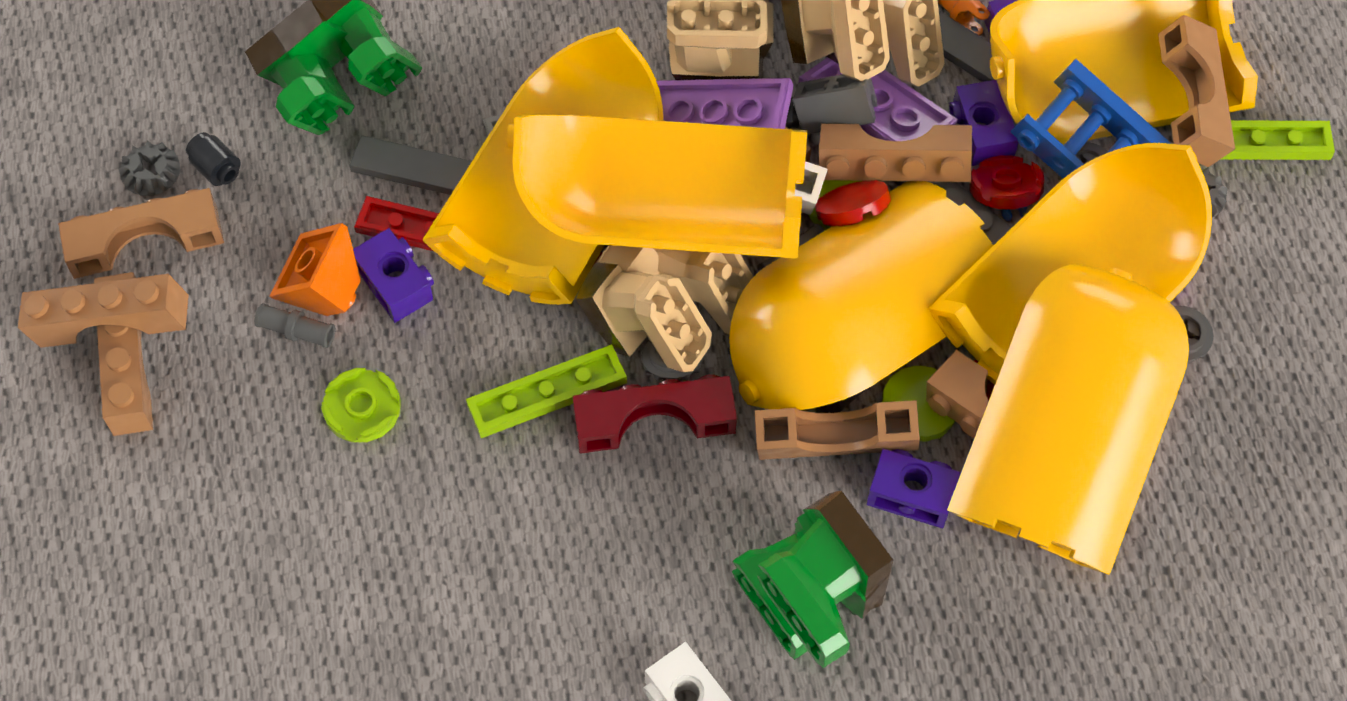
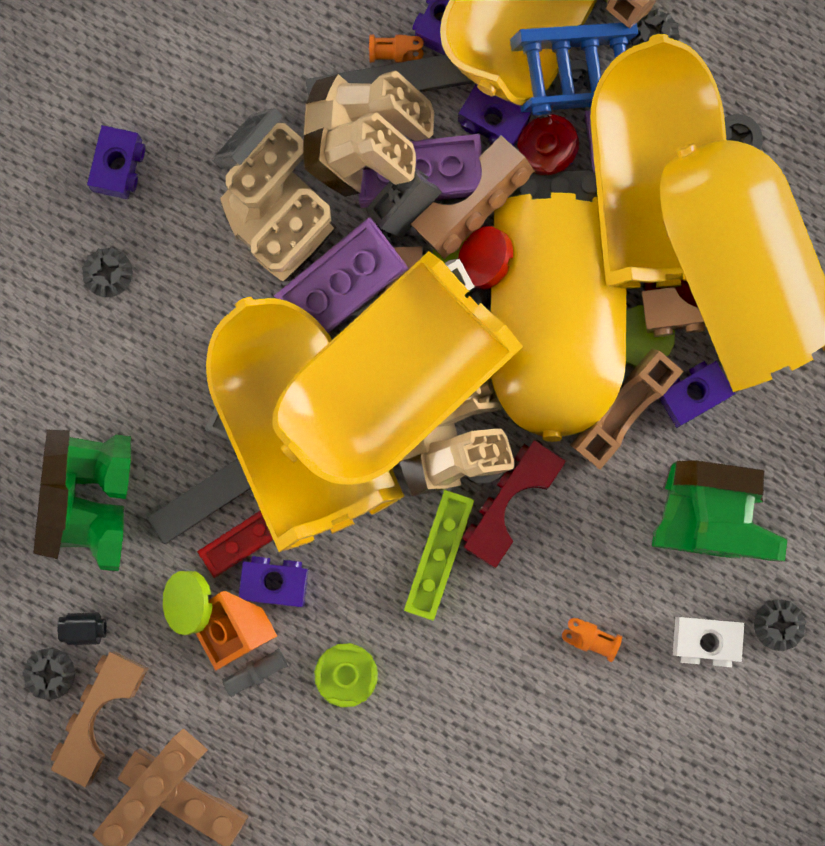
camera: 45 degrees left, 20 degrees up
none -> lime tile [163,571,212,635]
none -> orange piece [562,618,622,662]

